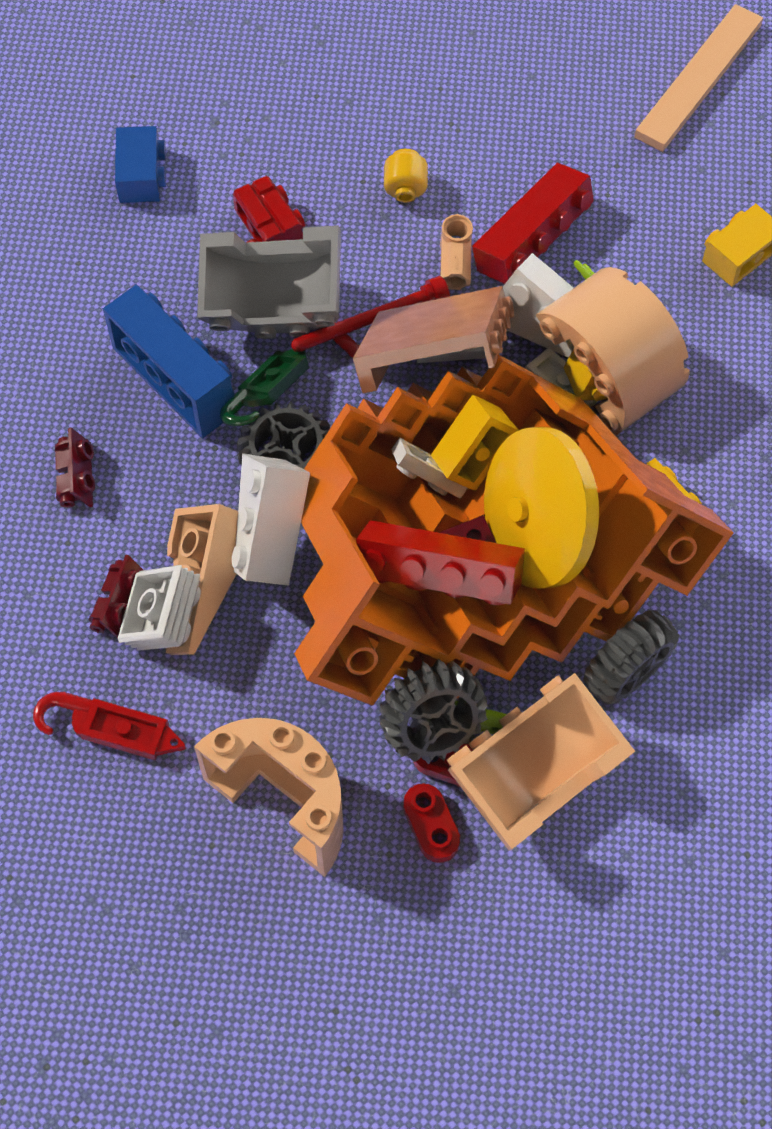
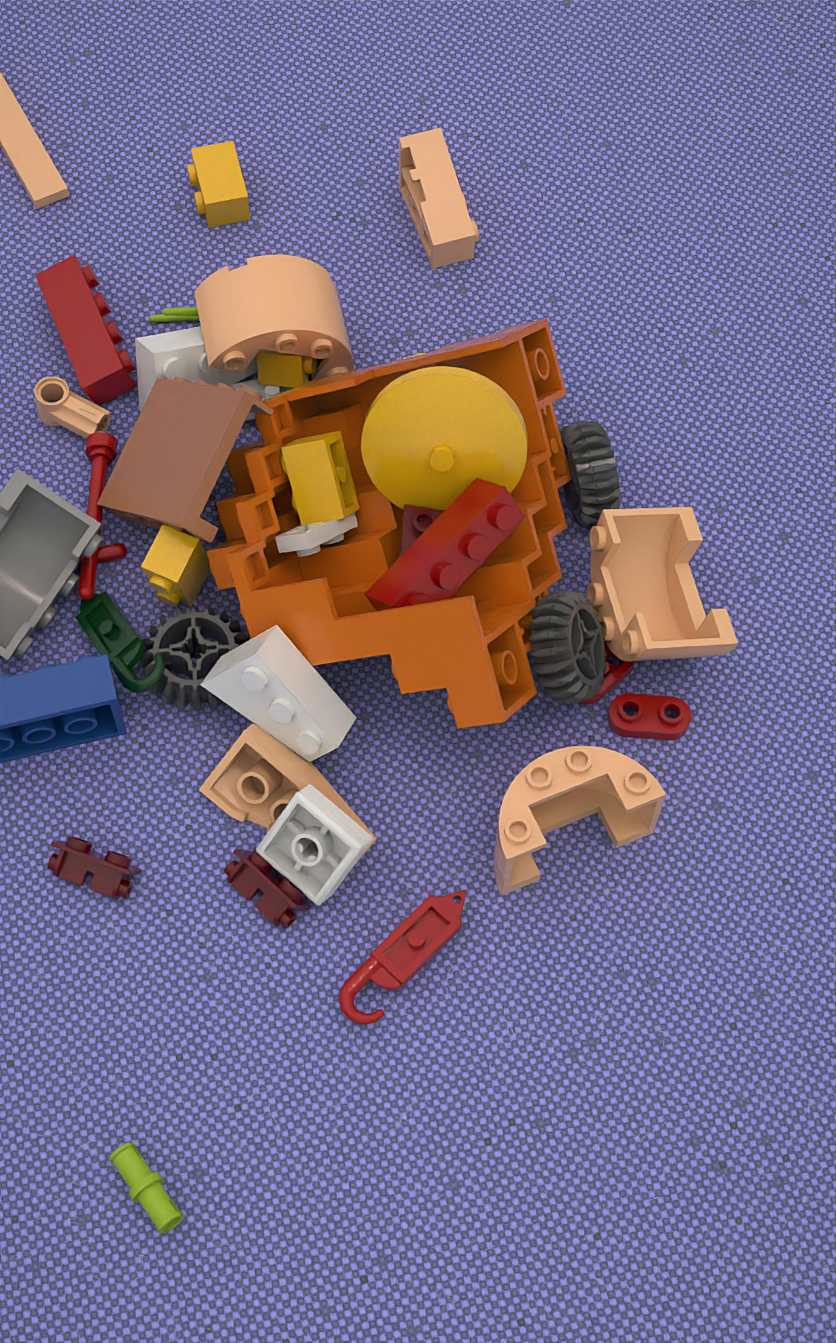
camera: 65 degrees left, 0 degrees up
none -> yellow brick [141,524,210,608]

